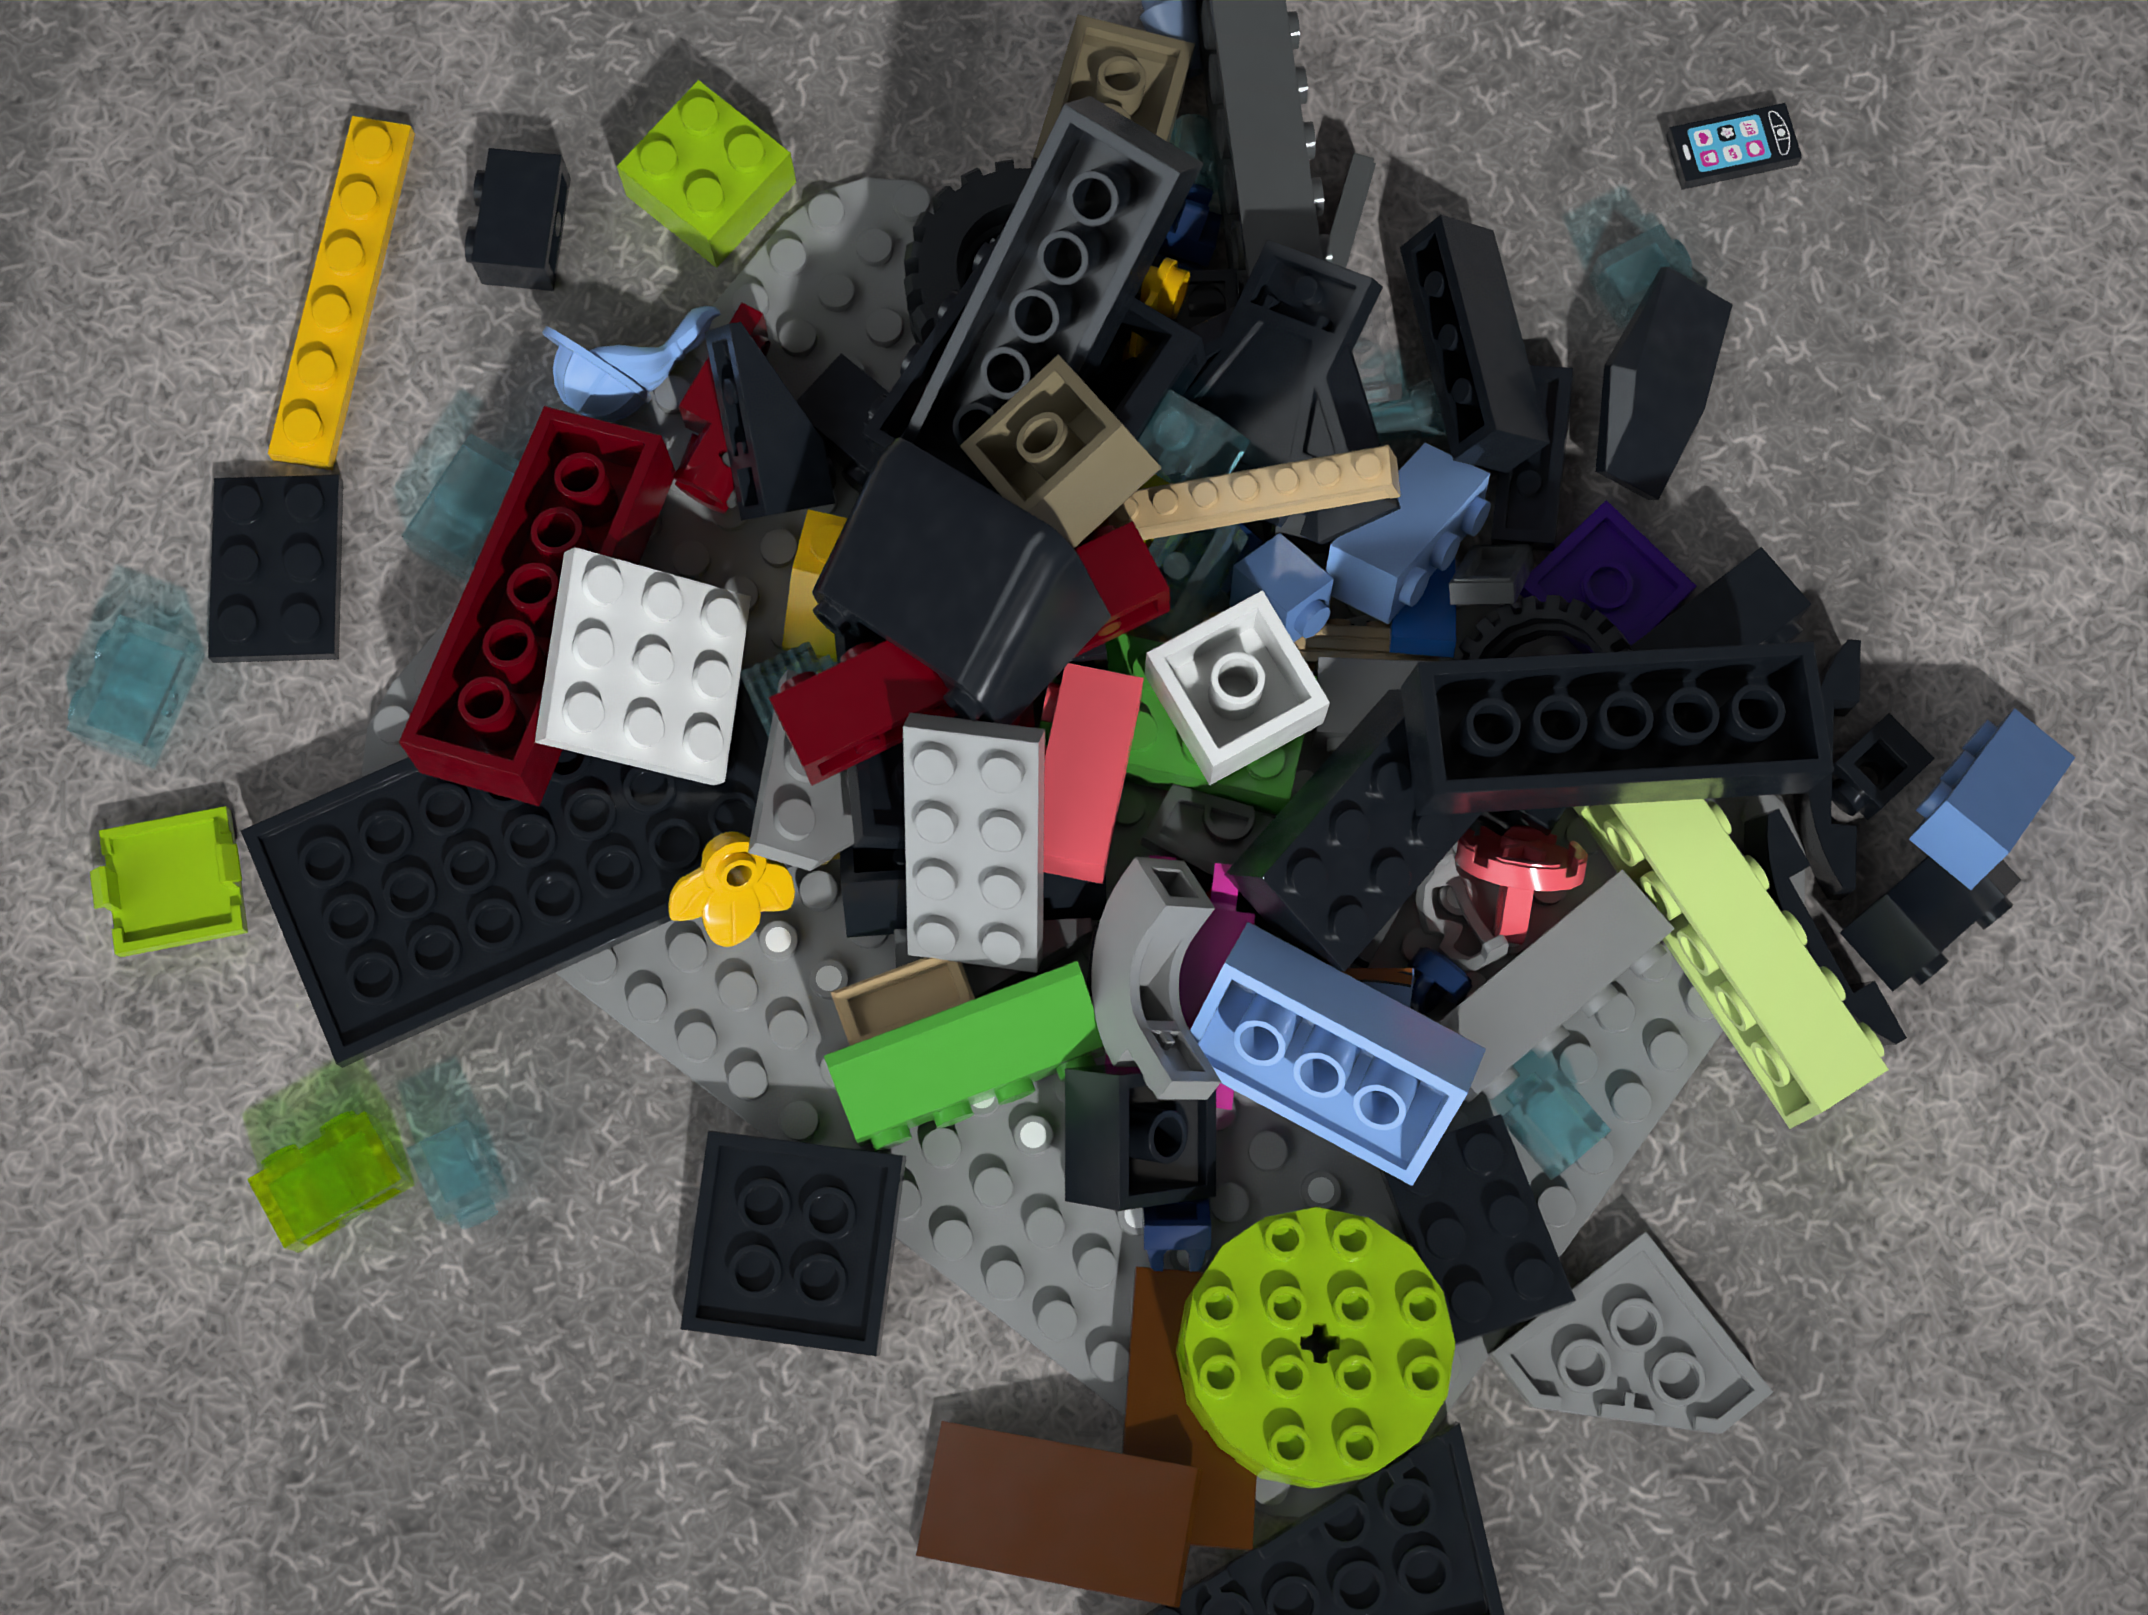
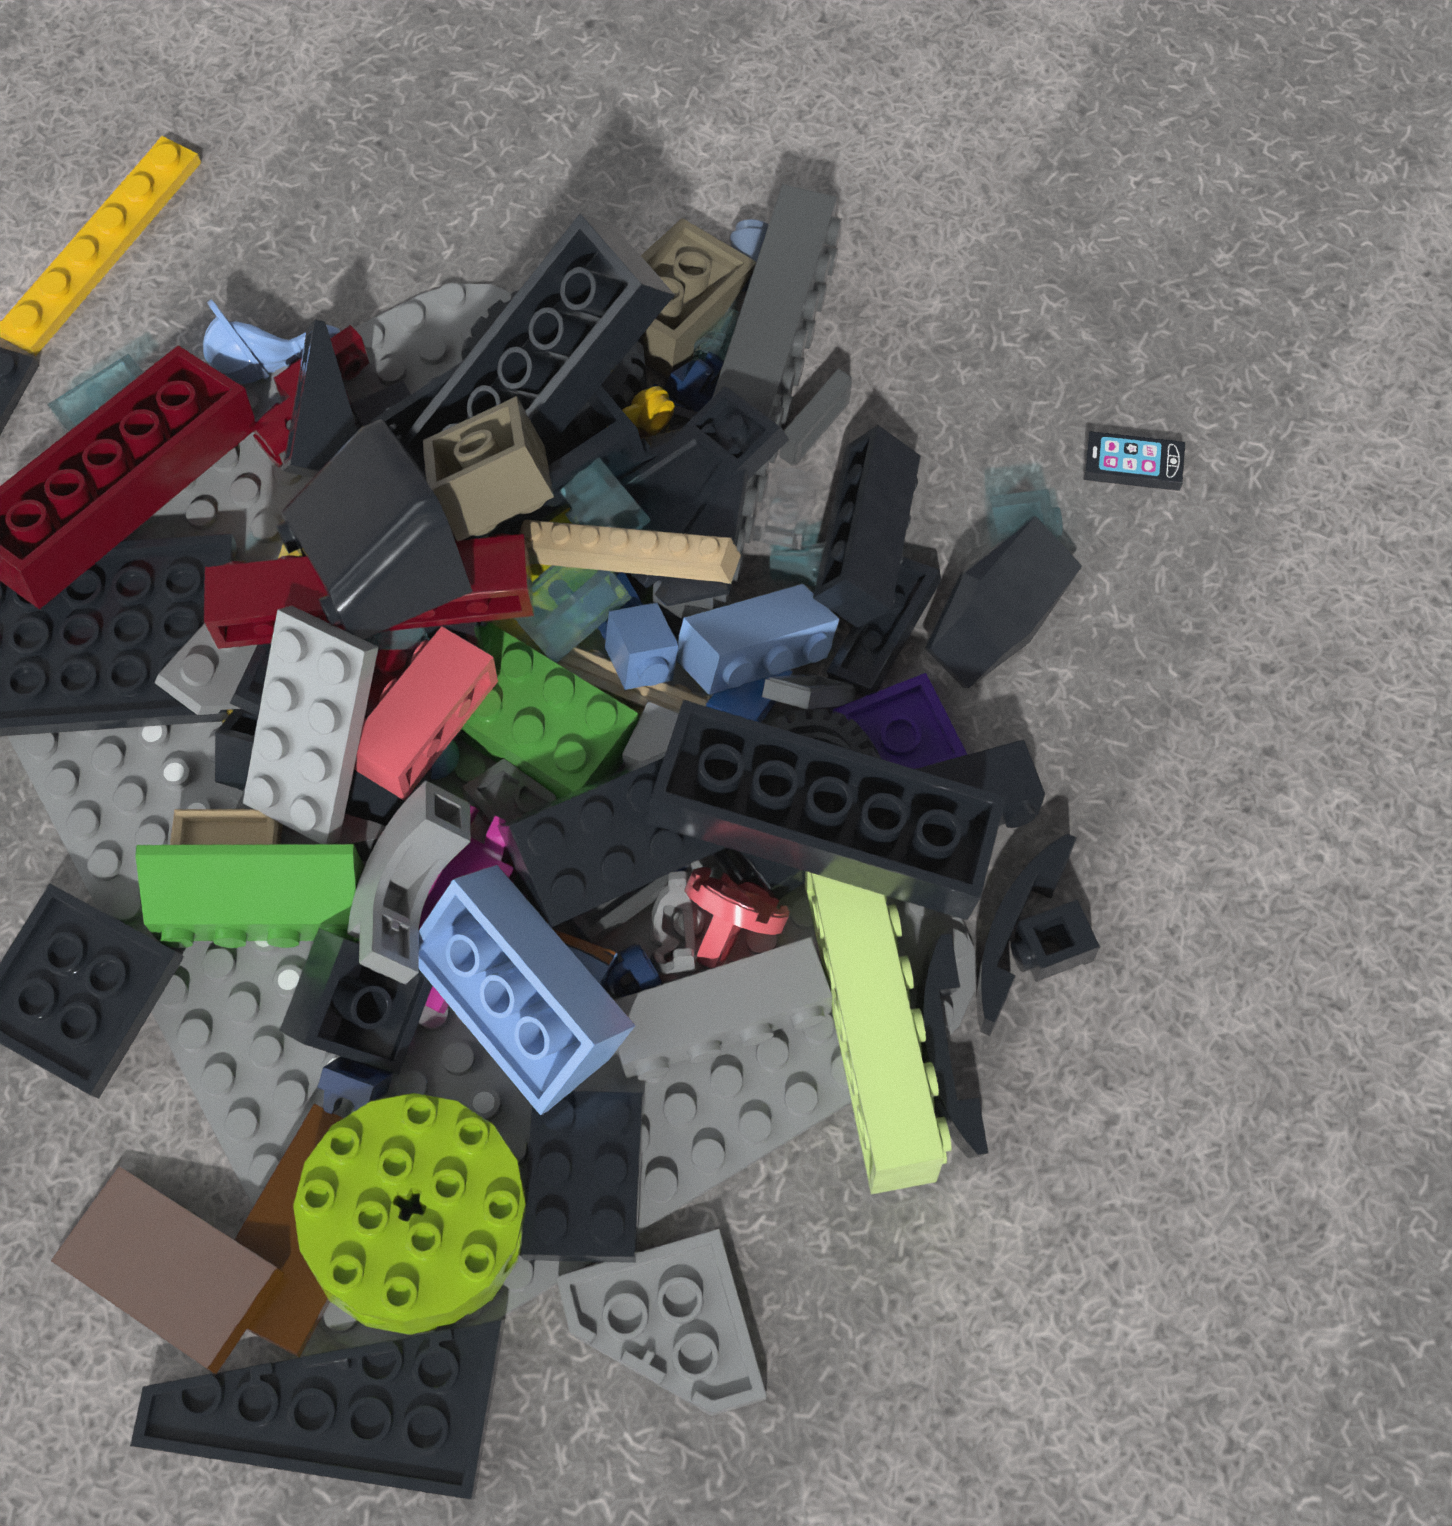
camera: 25 degrees right, 10 degrees down
black brick [465,148,571,291] -> none
white plate [535,547,751,786] -> none
lime brick [616,80,796,268] -> none
yellow plate [668,832,795,947] -> none
white brick [1144,590,1330,785] -> none
clear light blue brick [1503,1069,1612,1180] -> none
black brick [1840,856,2021,992] -> none
medium blue brick [1909,708,2076,890] -> none

